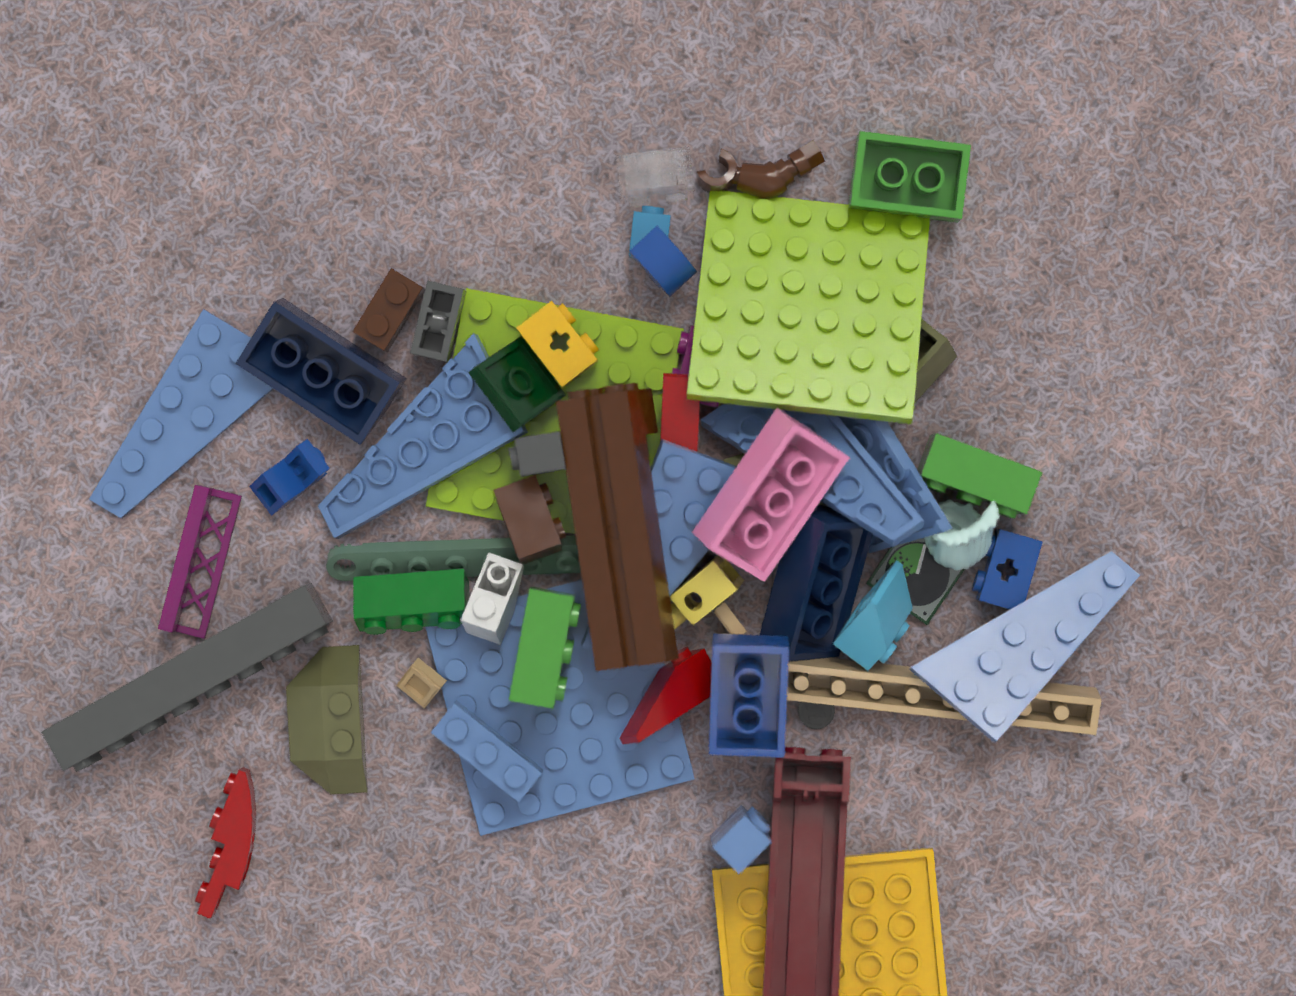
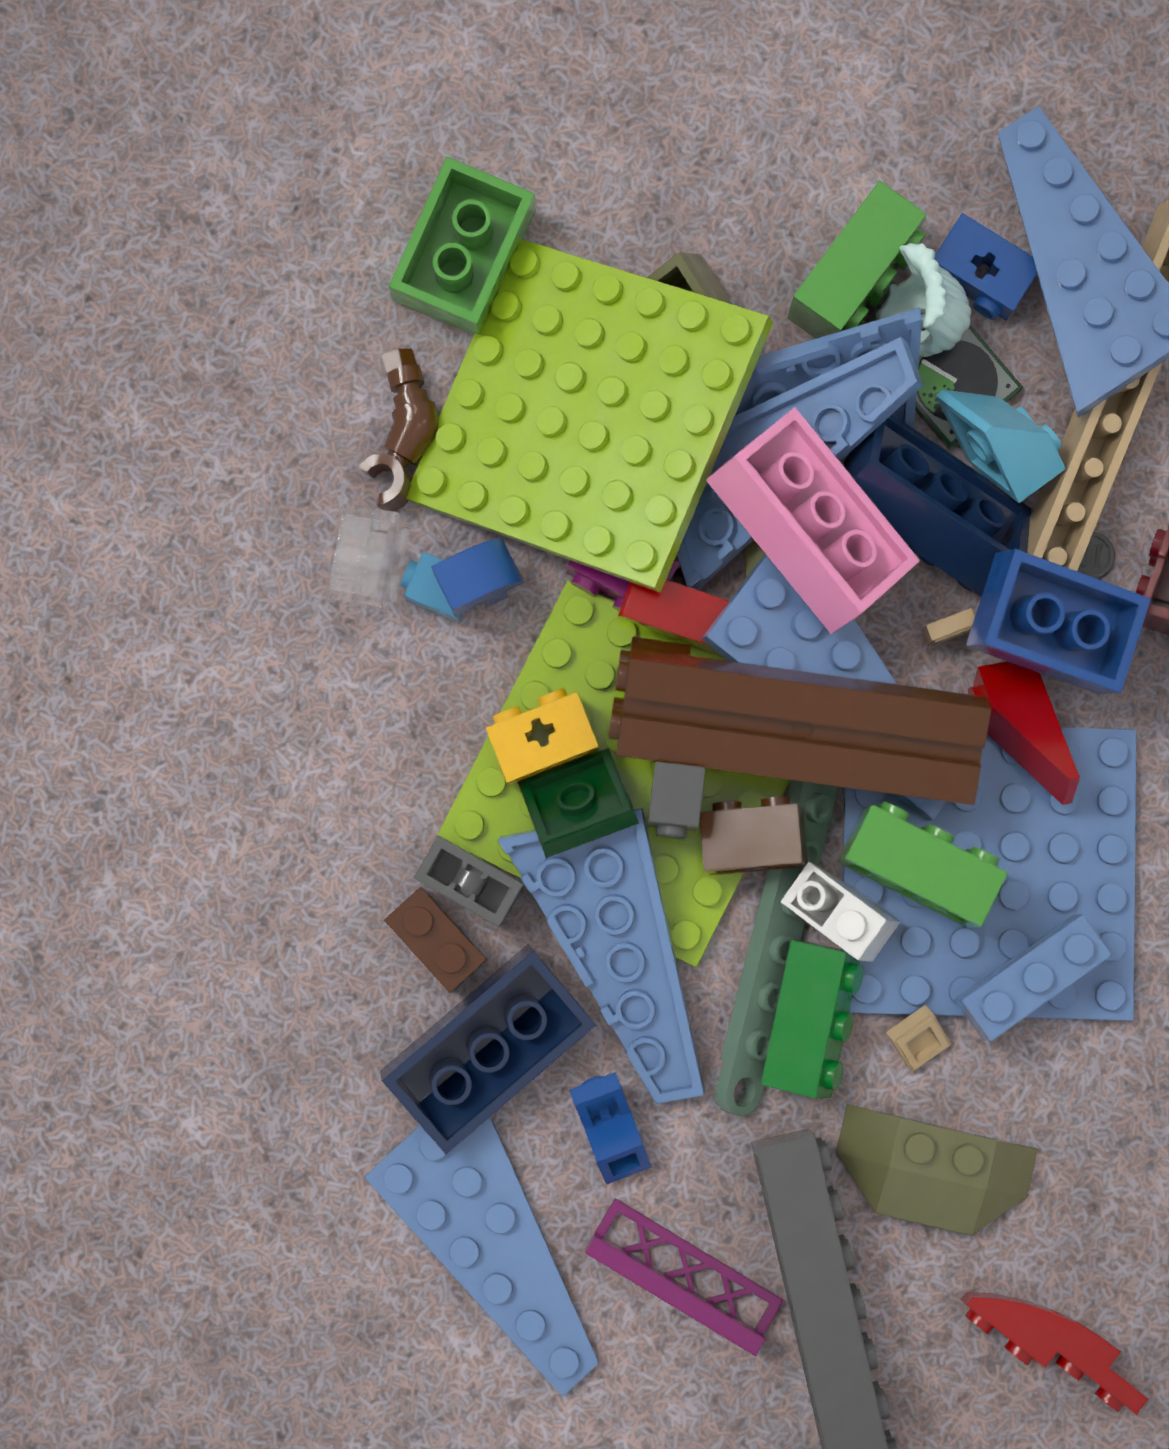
camera: 65 degrees left, 5 degrees down
light yellow torso [670,555,744,629] -> none

